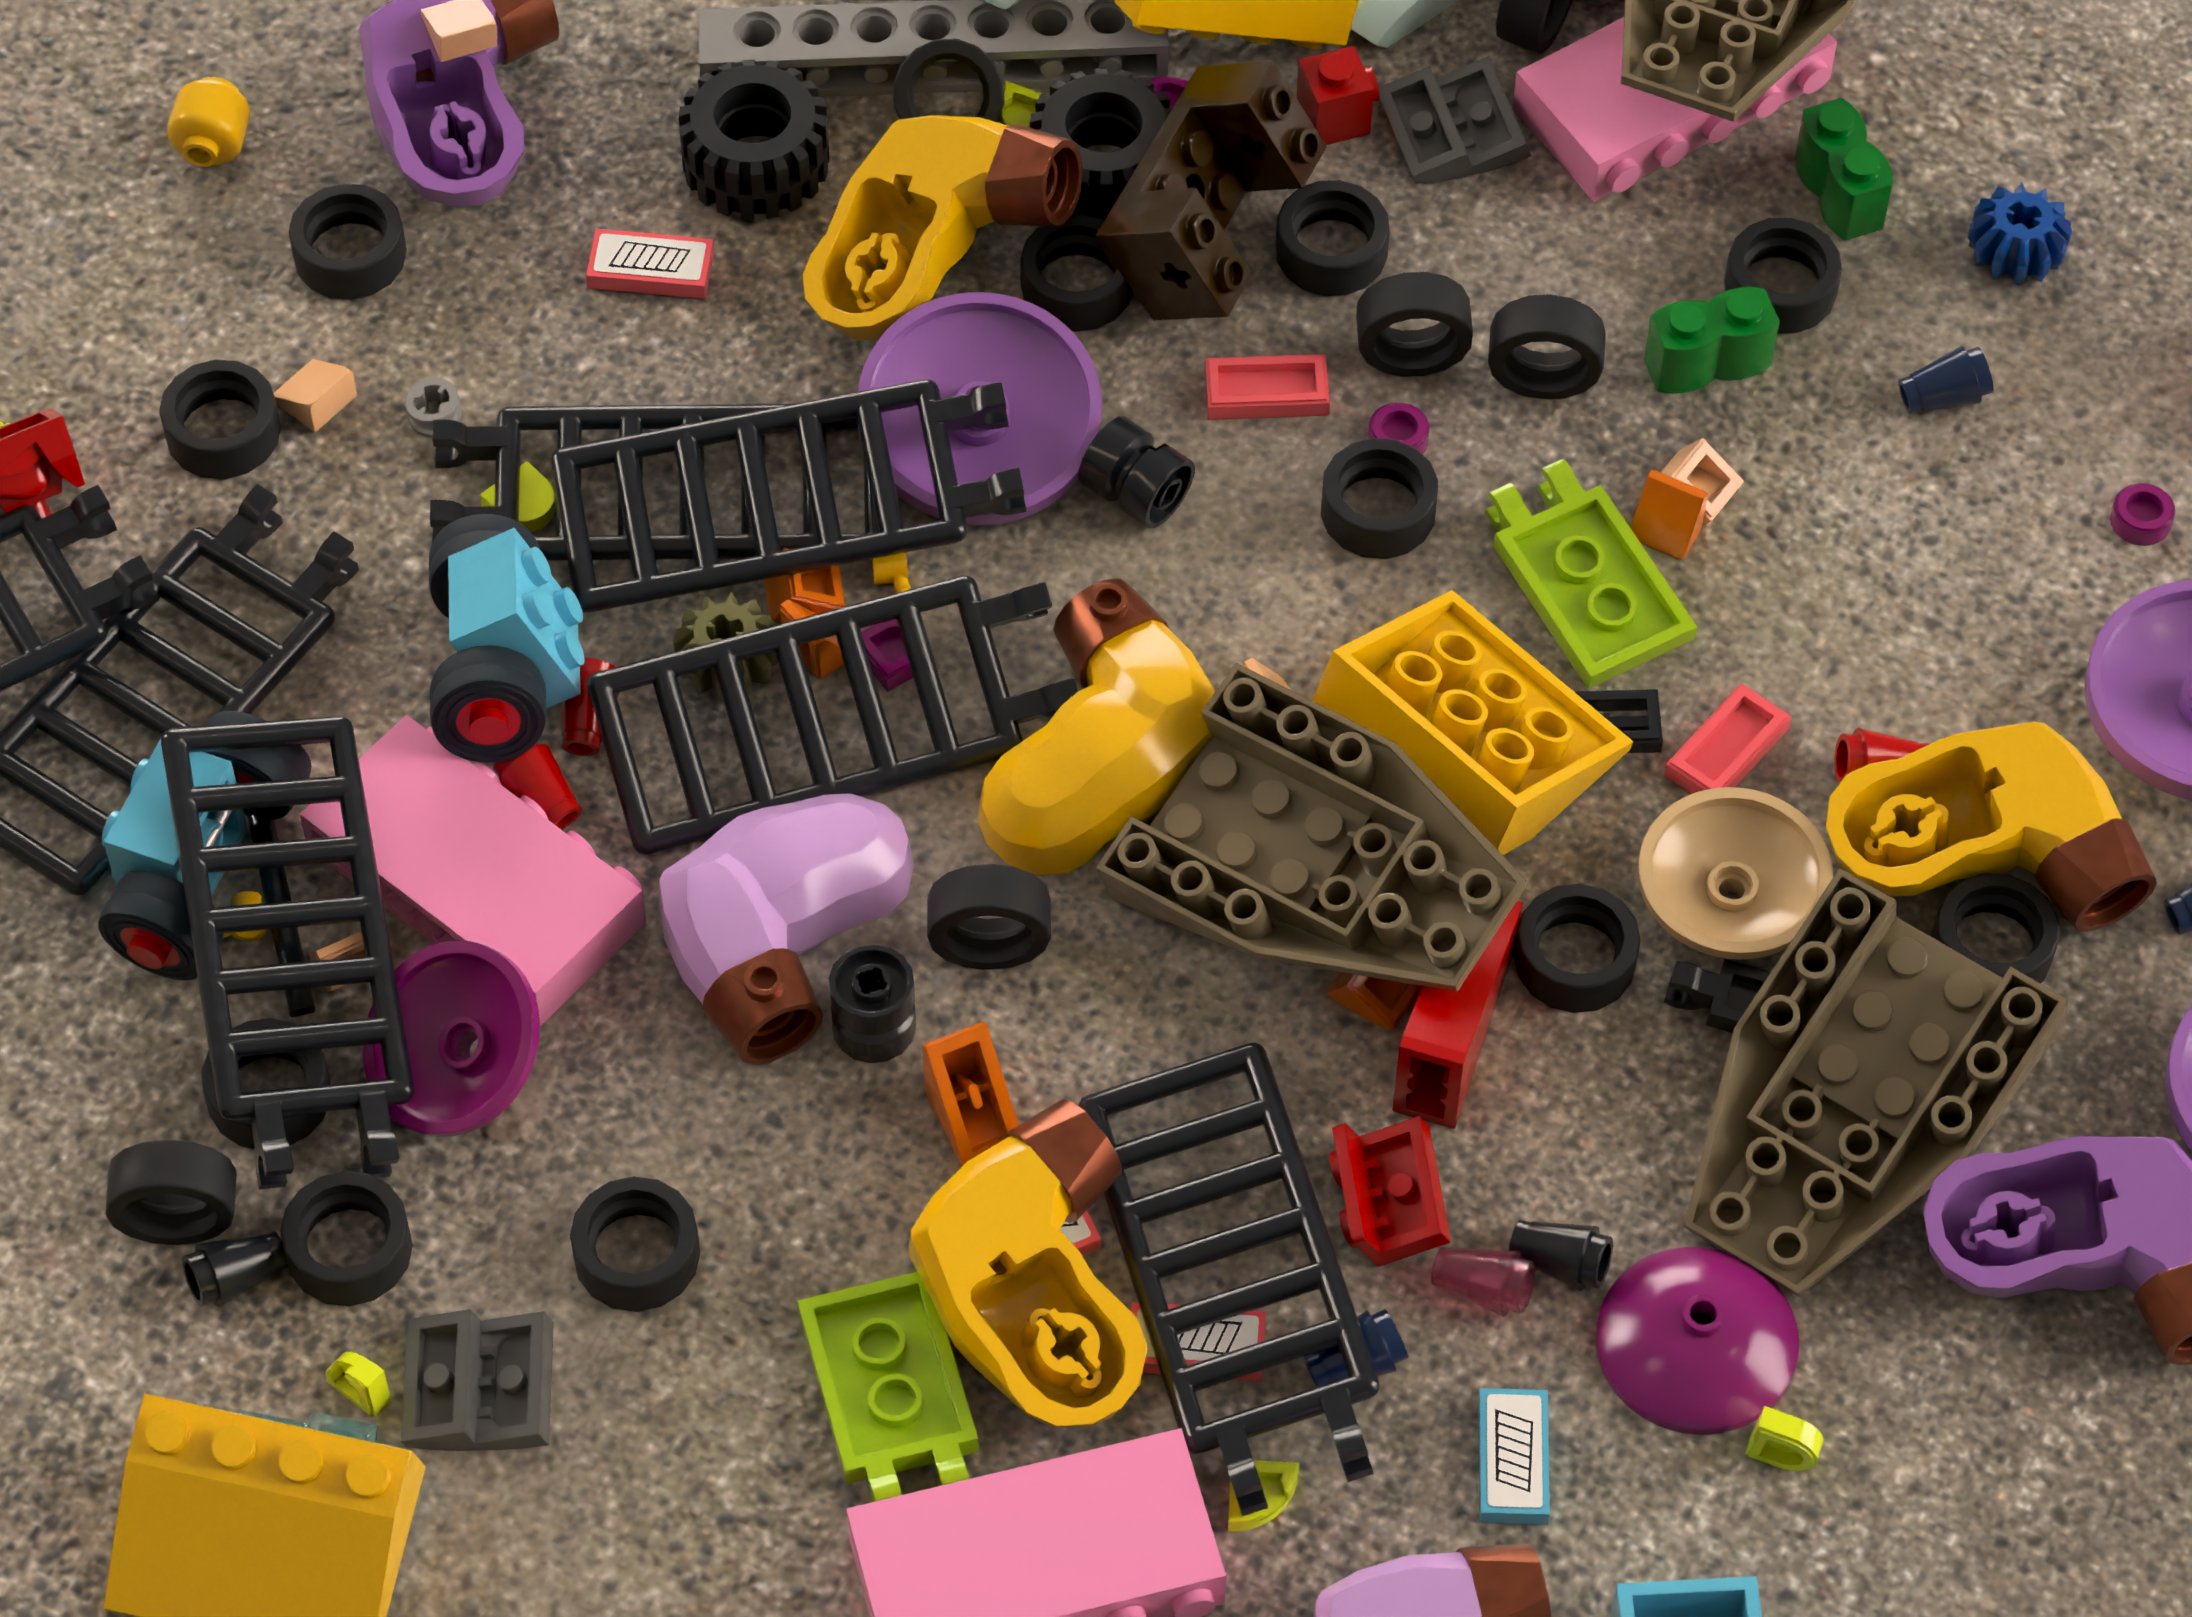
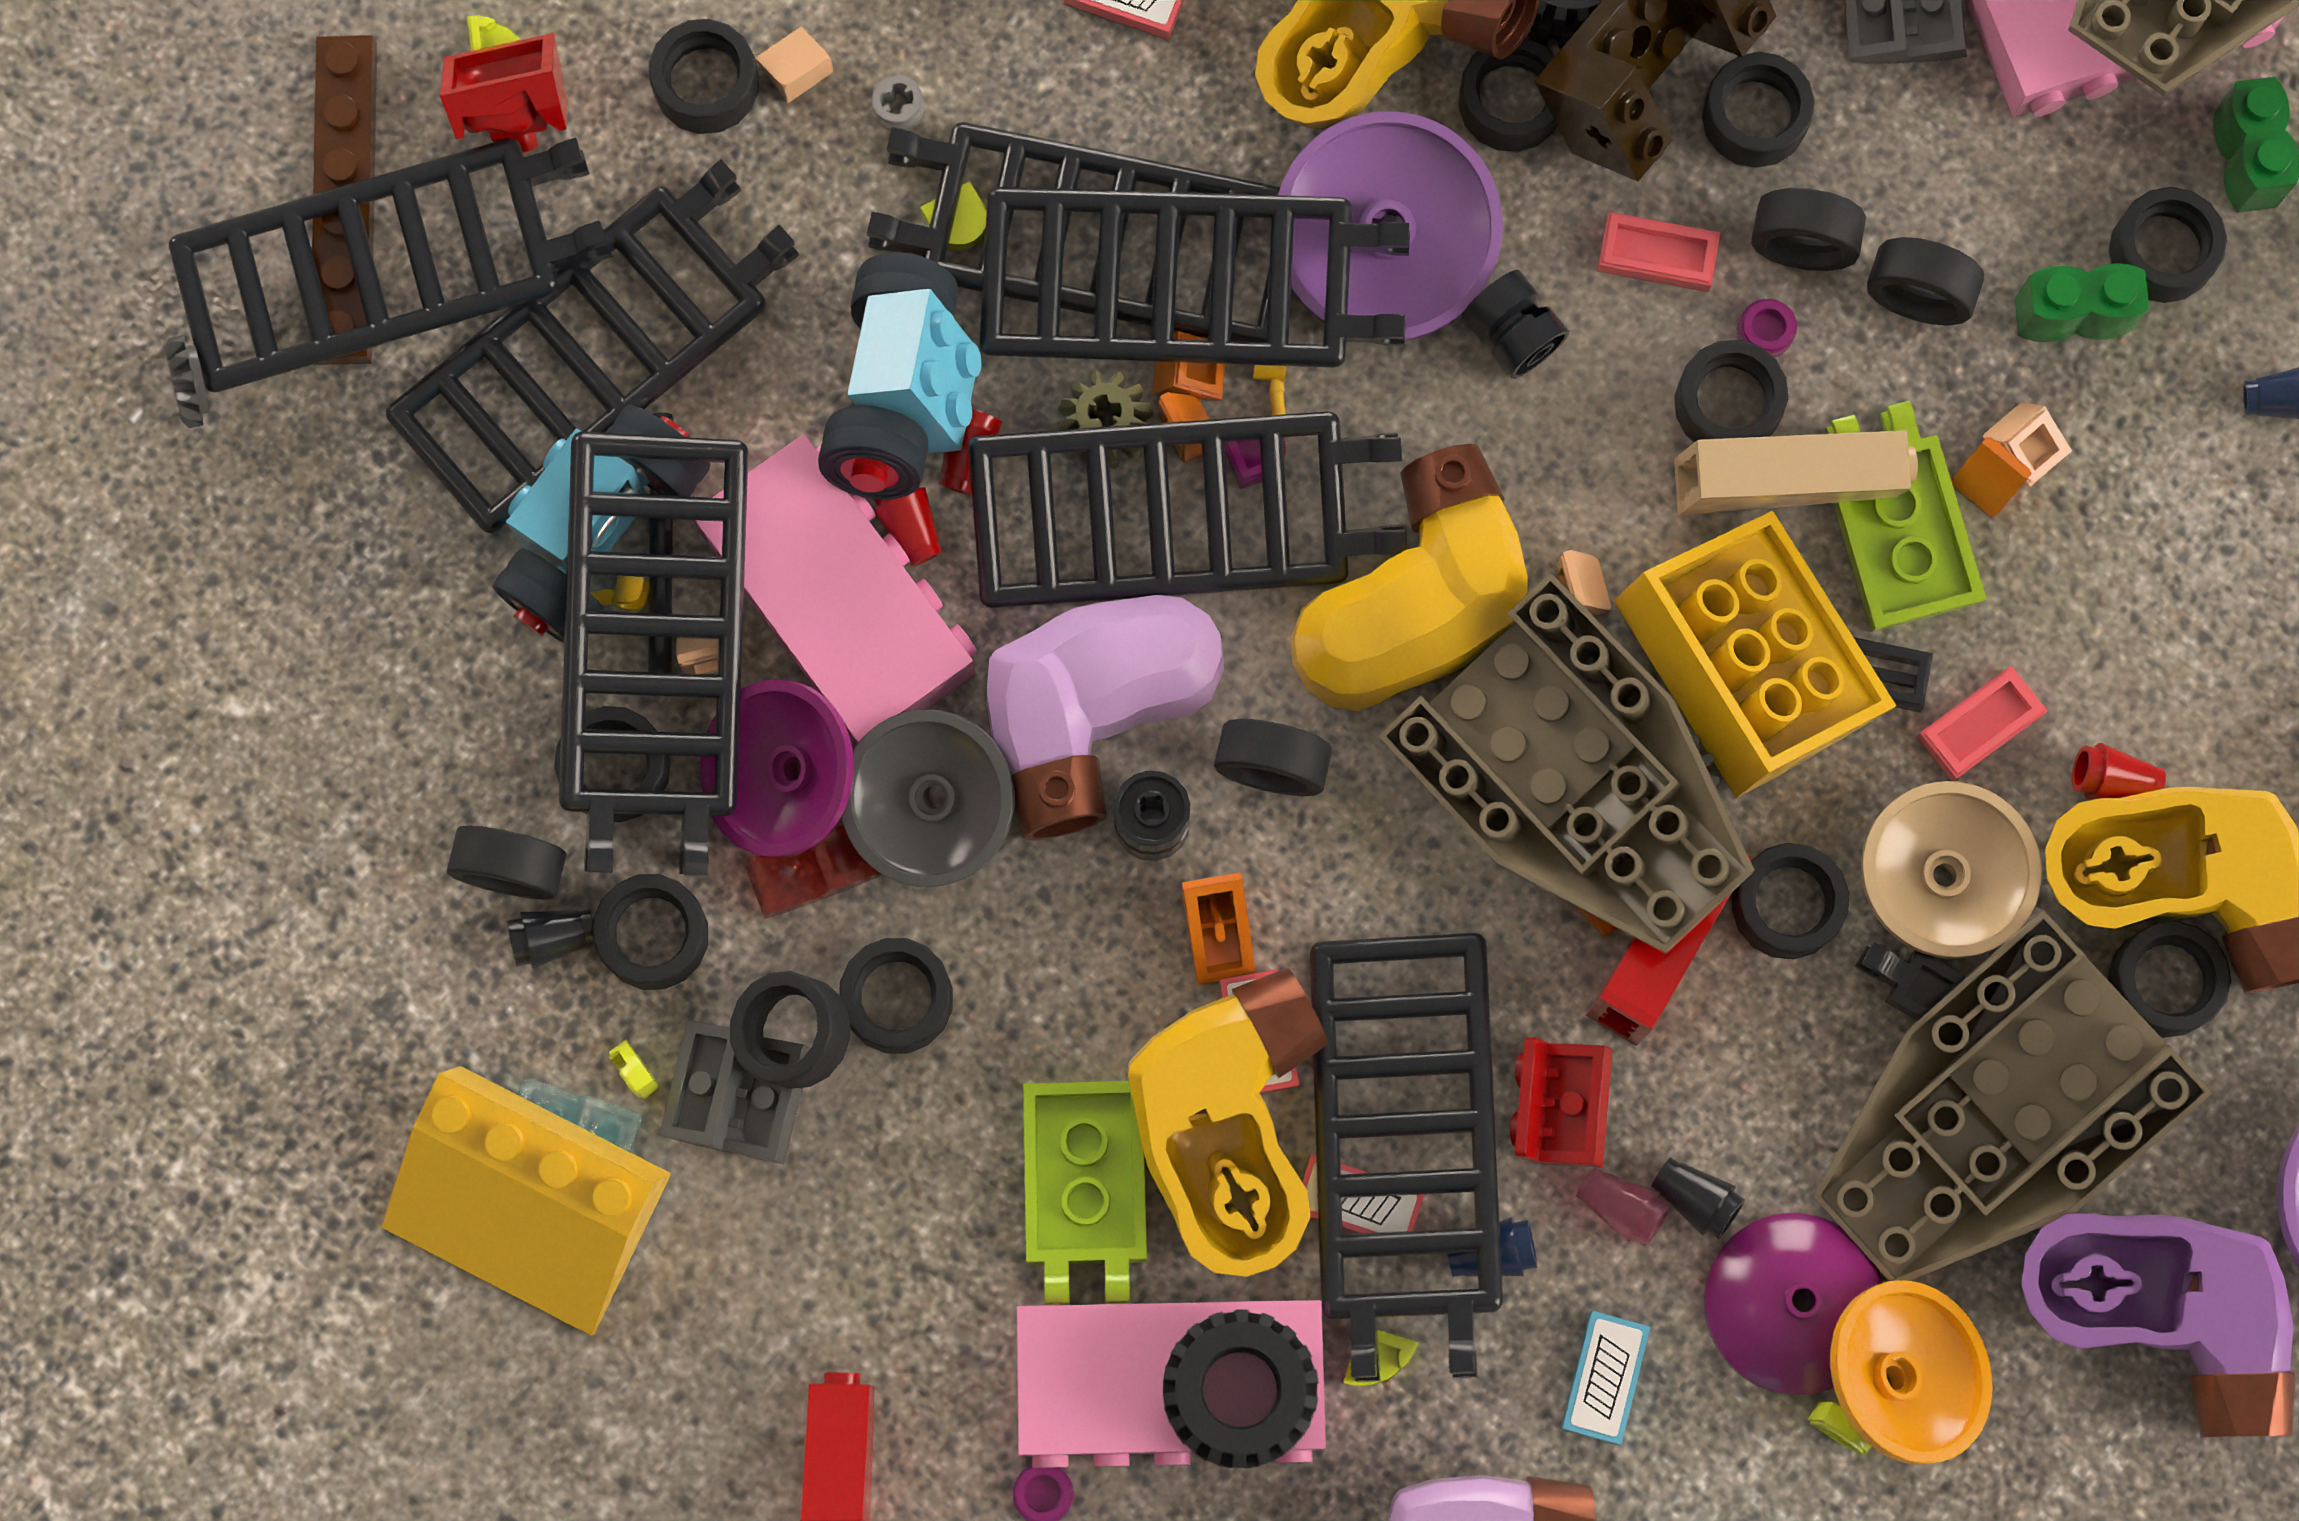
camera: 15 degrees right, 20 degrees up
none -> black tyre [730,971,850,1089]
none -> clear red slope [744,825,882,919]
none -> dark grey dish [842,710,1015,887]
none -> black tyre [1163,1309,1319,1469]
none -> tan slope [1674,430,1918,516]
none -> light orange dish [1830,1280,1993,1465]

